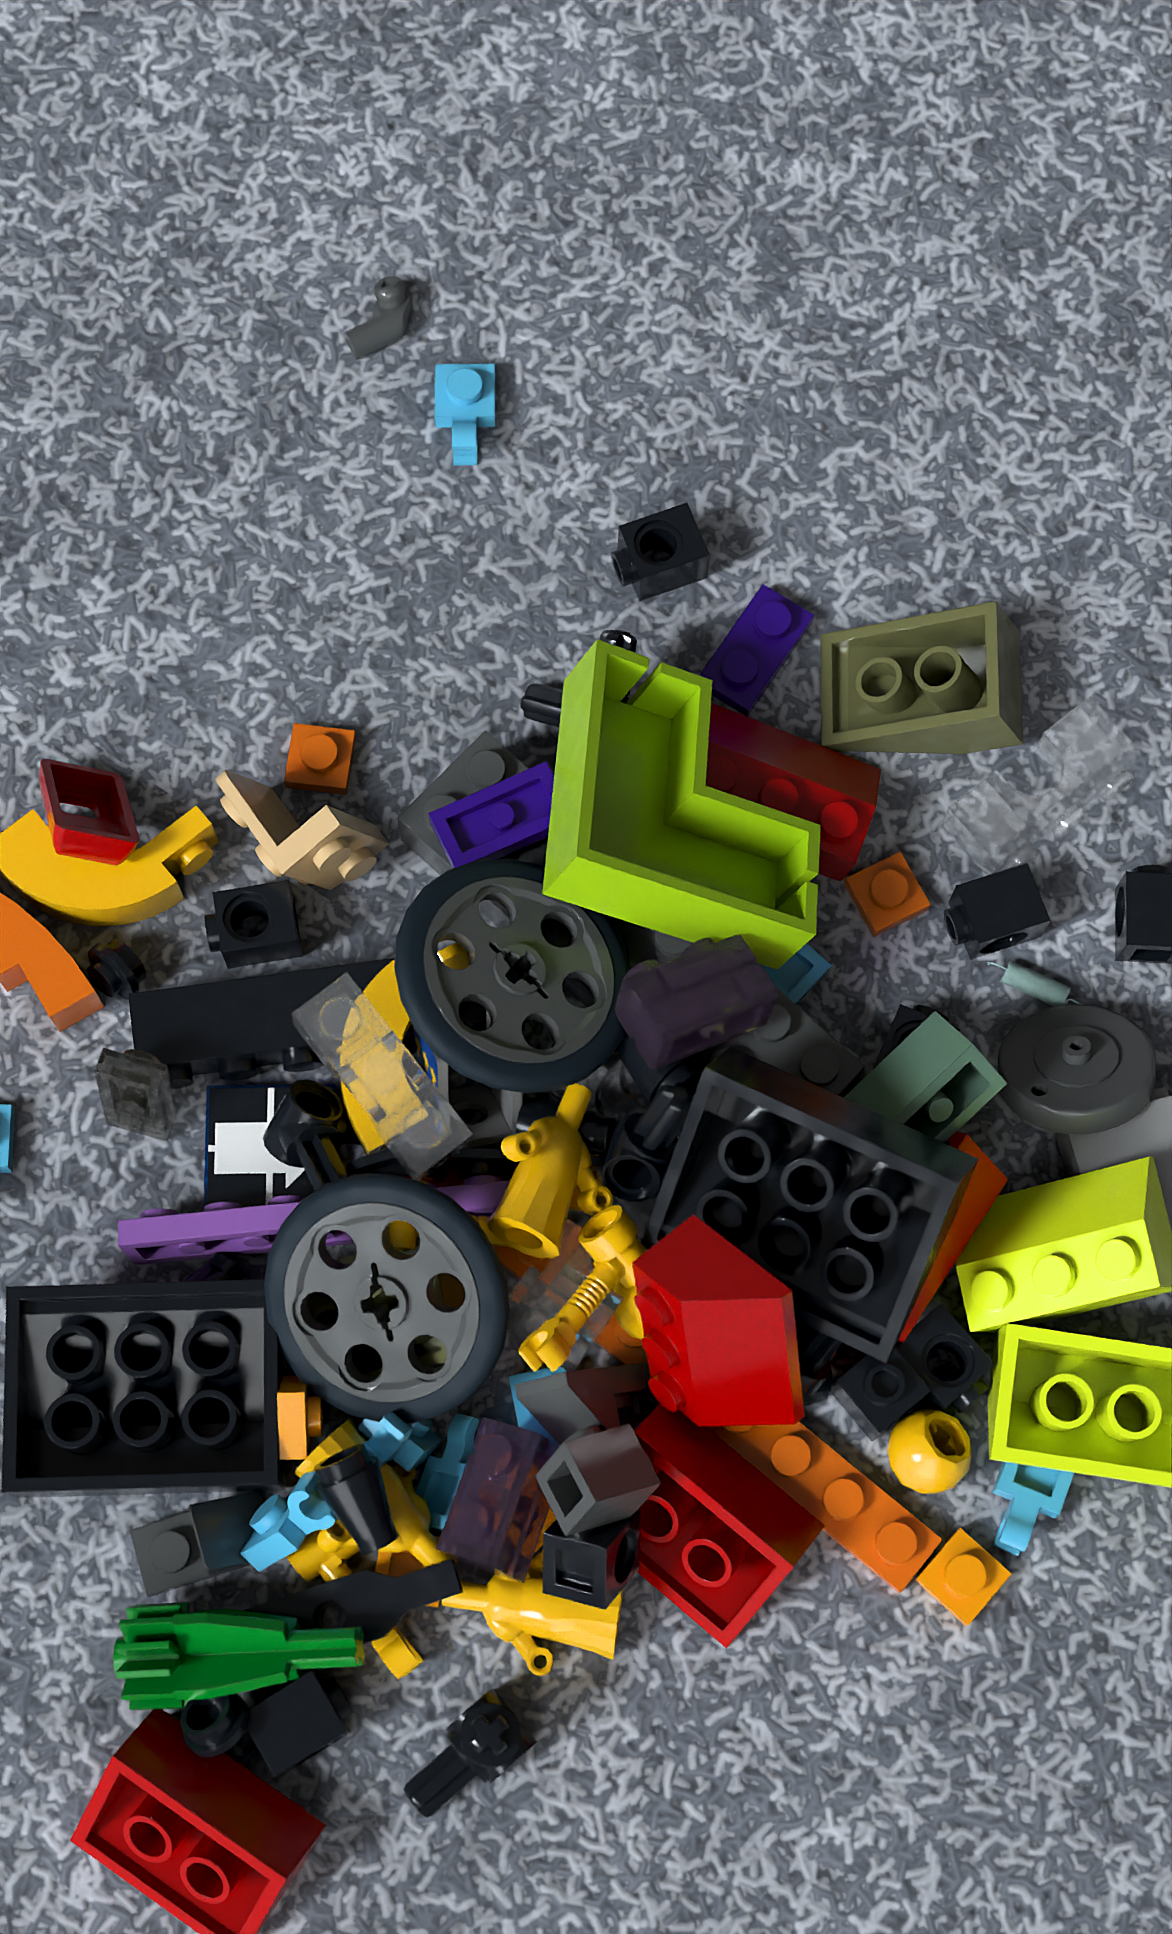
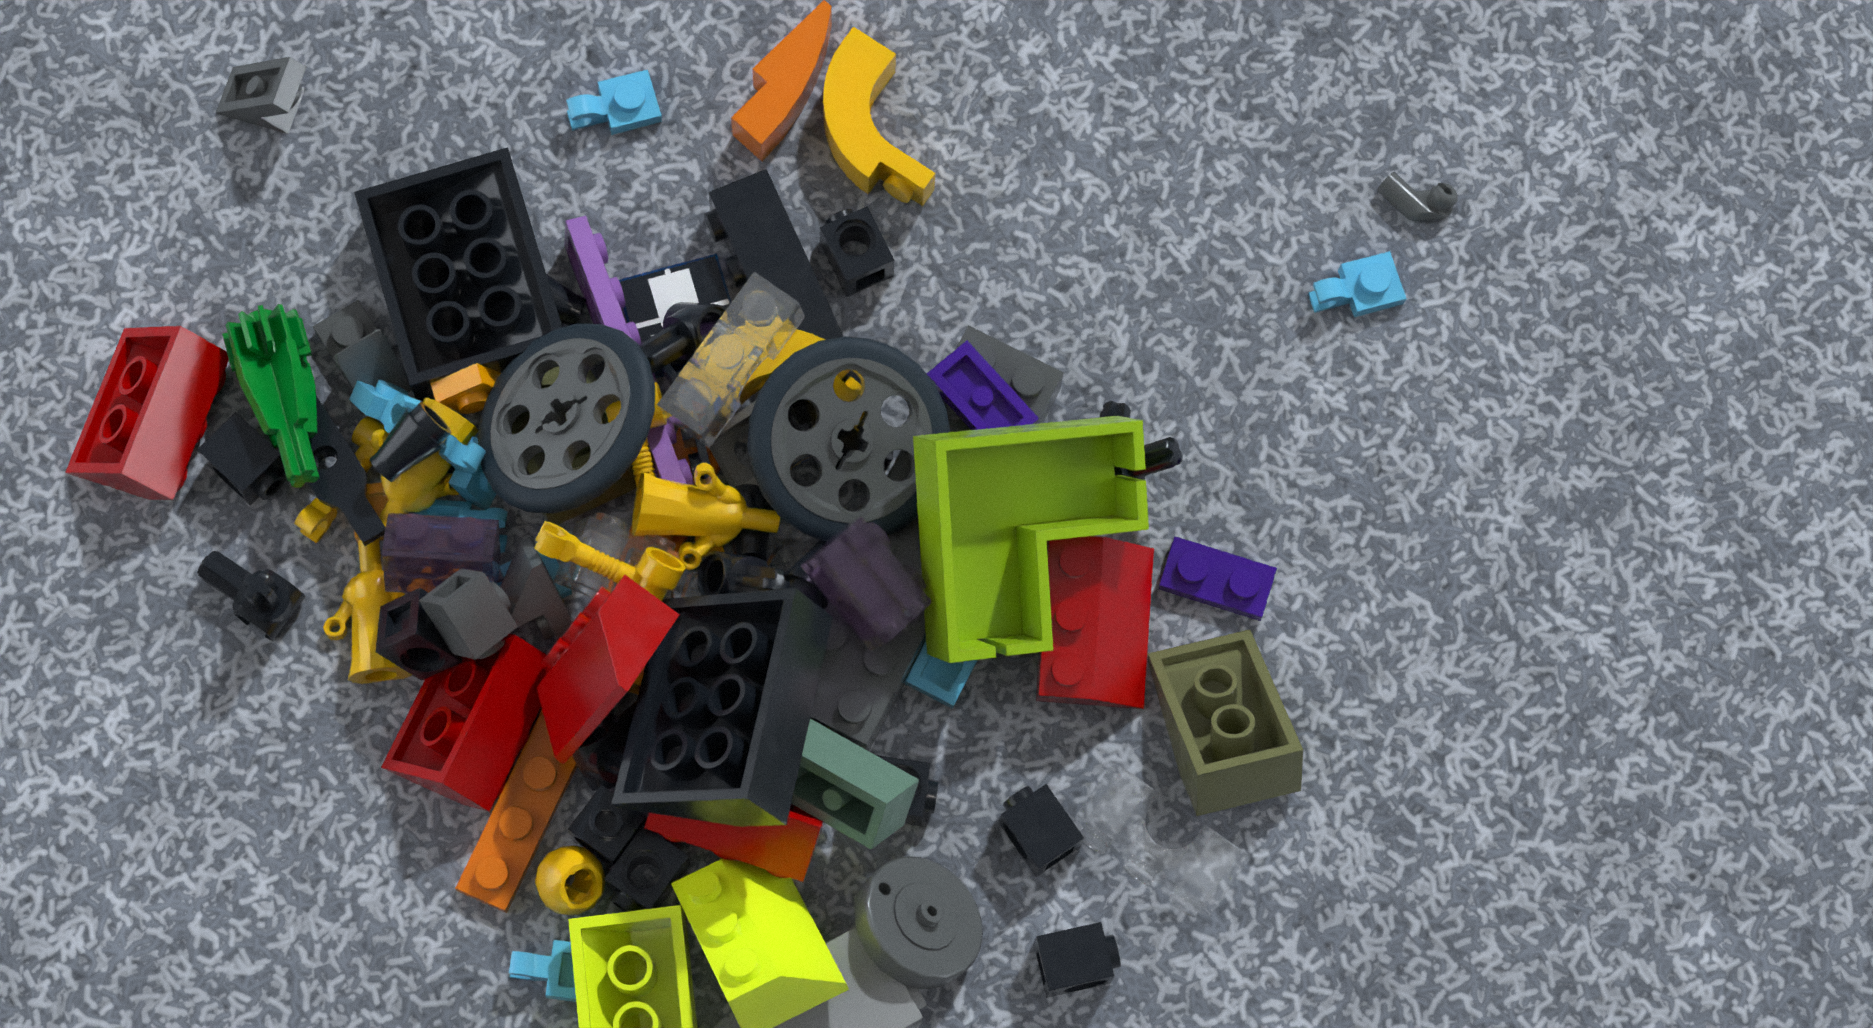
camera: 70 degrees right, 0 degrees up
red piece [39,759,140,866] -> none
black plate [87,939,147,1000] -> none
clear smoke plate [94,1048,176,1142] -> none
black plate [180,1693,250,1758] -> none
tan bracket [215,769,389,890] -> none
orange plate [284,723,356,795] -> none
black brick [611,502,710,602] -> none
orange plate [844,851,931,938] -> none
light orange plate [914,1528,1012,1626] -> none
light aqua piece [987,960,1083,1007] -> none

